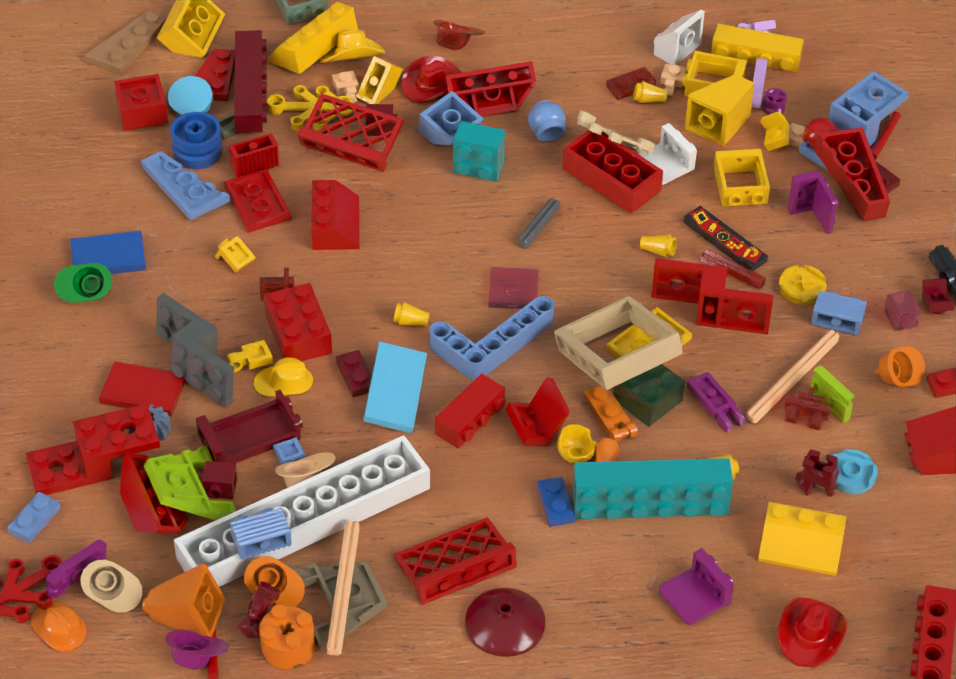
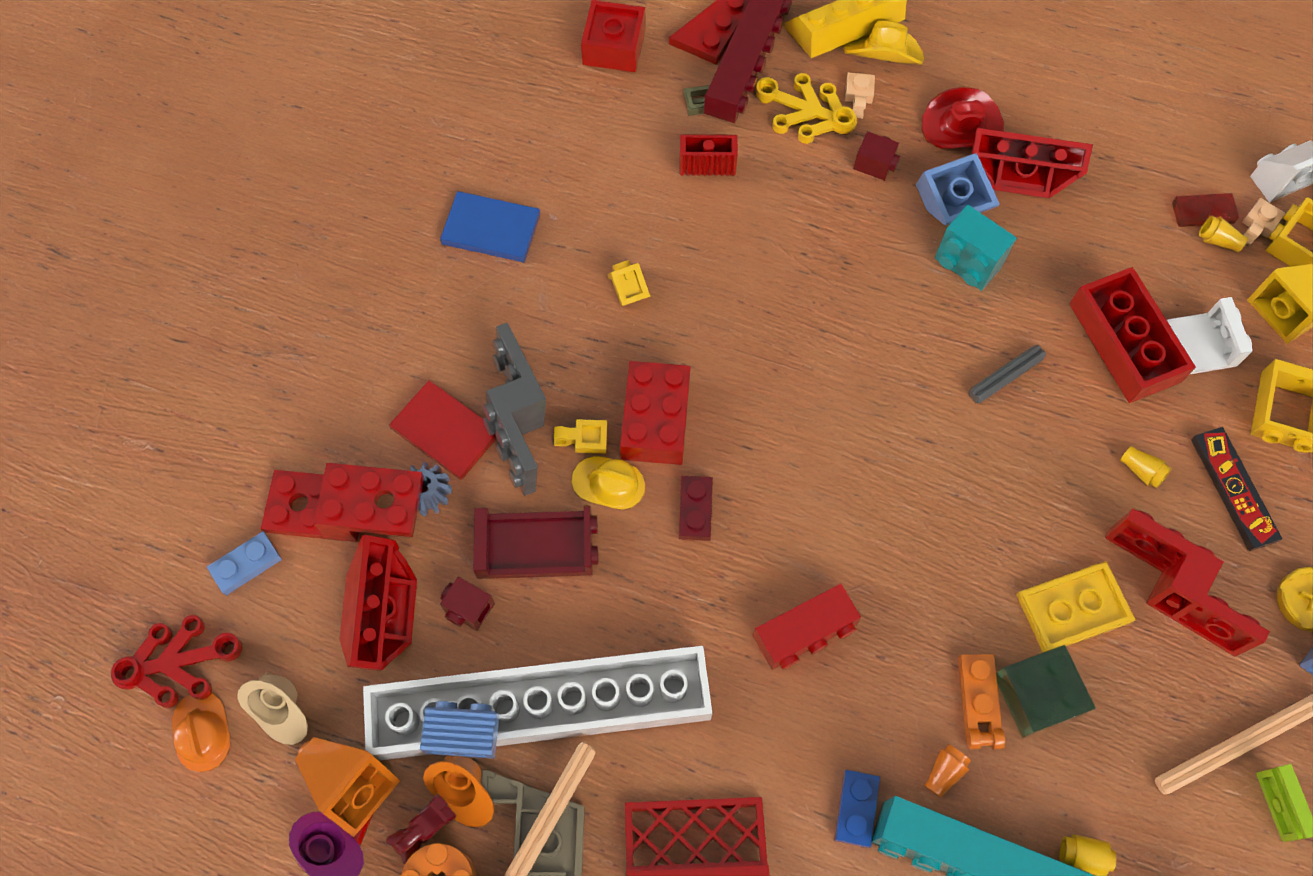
camera: 25 degrees right, 20 degrees up
magenta hinge [46,539,107,599] -> none
green piece [54,263,113,303] -> none
medium blue wing [141,151,230,221] -> none
lime wing [144,446,236,521] -> none
medium azure tile [168,76,213,116] -> none
blue wheel [170,112,223,170] -> none
red tile [223,169,292,233] -> none
clear red bracket [259,268,294,301] -> none
medium blue tile [273,437,306,465] -> none
light nougat piece [275,452,336,488] -> none
red fence [297,93,404,172] -> none
red slope [311,180,360,250] -> none
yellow slope [356,56,403,104] -> none
medium azure tile [363,341,427,434] -> none
yellow cone [393,302,430,327] -> none
medium blue beam [429,296,554,380] -> none
clear red piece [433,20,485,50] -> none
clear pink tile [489,267,539,309] -> none
red bracket [505,377,570,447] -> none
medium blue piece [528,100,567,142] -> none
tan window [554,296,683,390] -> none
yellow hair [557,424,596,464] -> none
tan plant [577,110,655,156] -> none
magenta hinge [686,372,745,433] -> none
clear red axle [701,249,766,289] -> none
clear red hips [784,387,831,431] -> none

